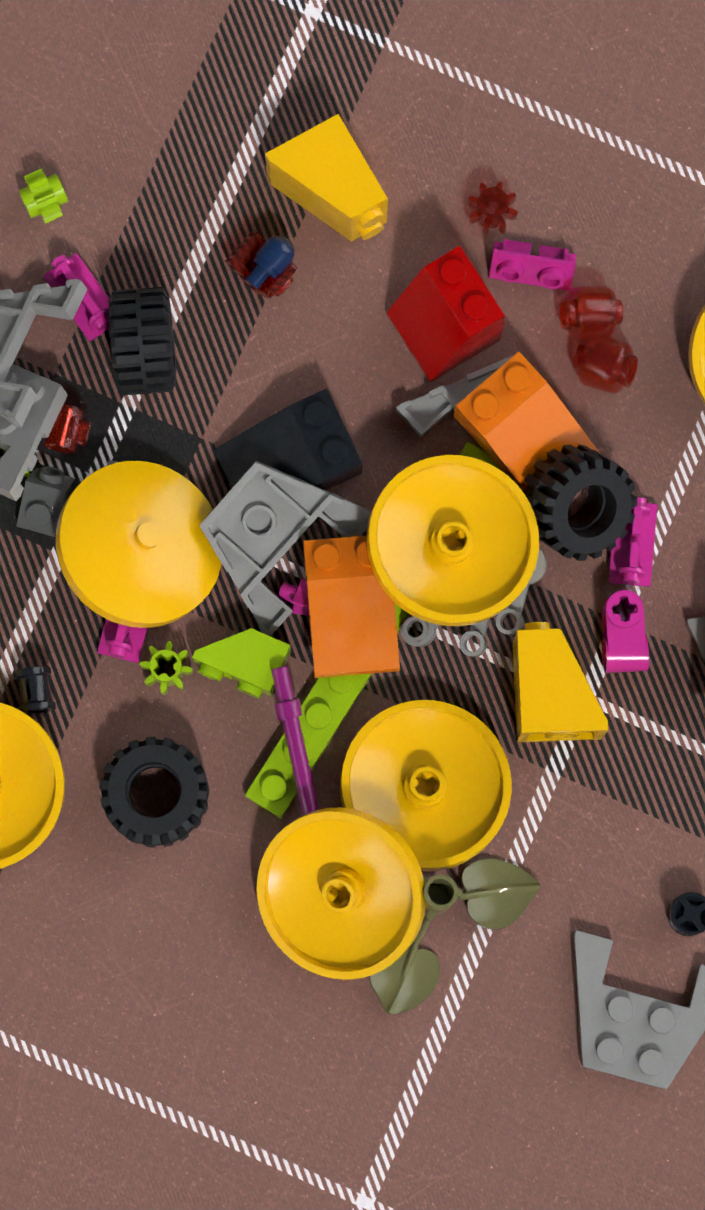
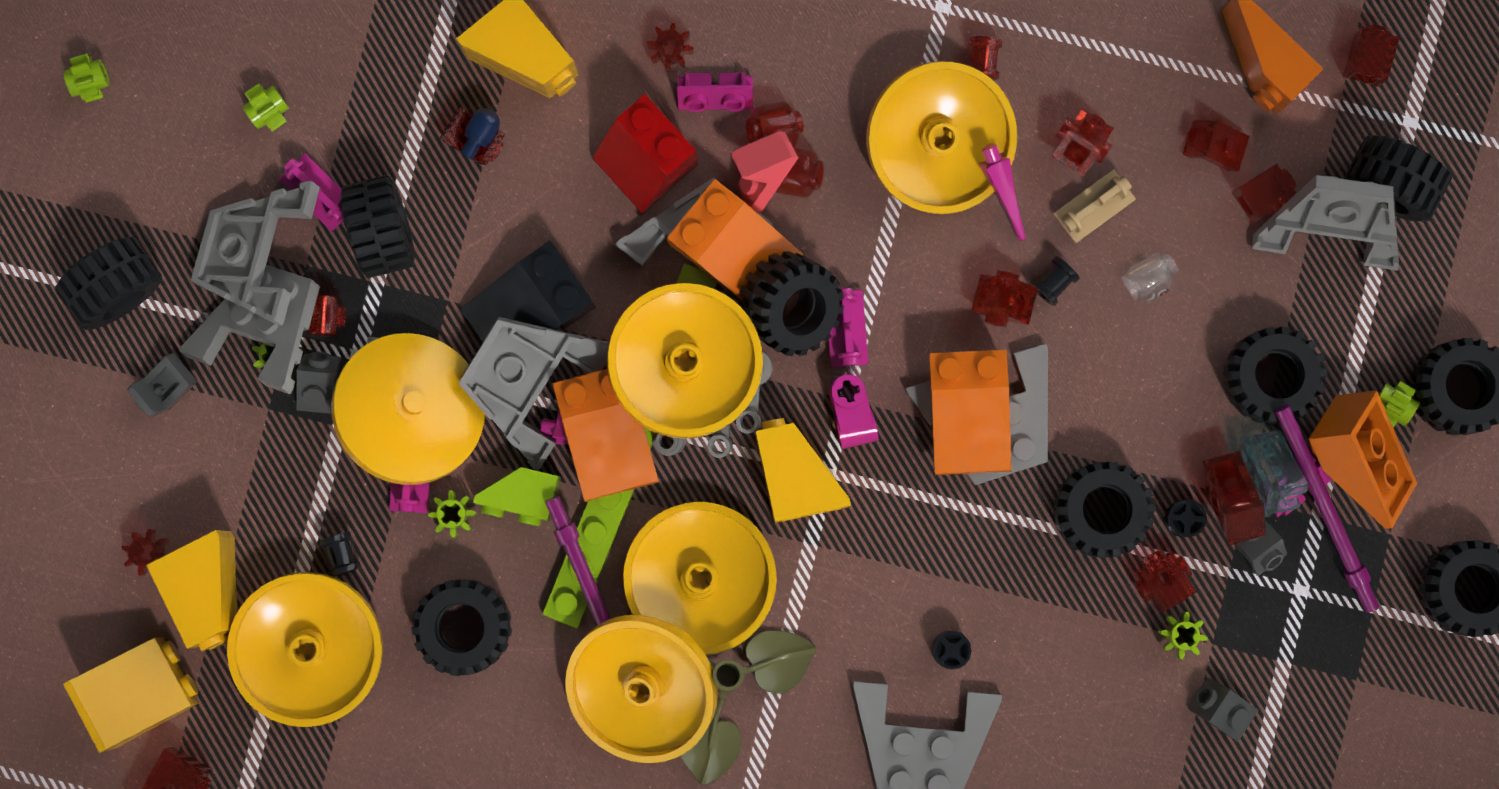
camera: 10 degrees left, 5 degrees up
none -> coral slope [731,131,798,213]

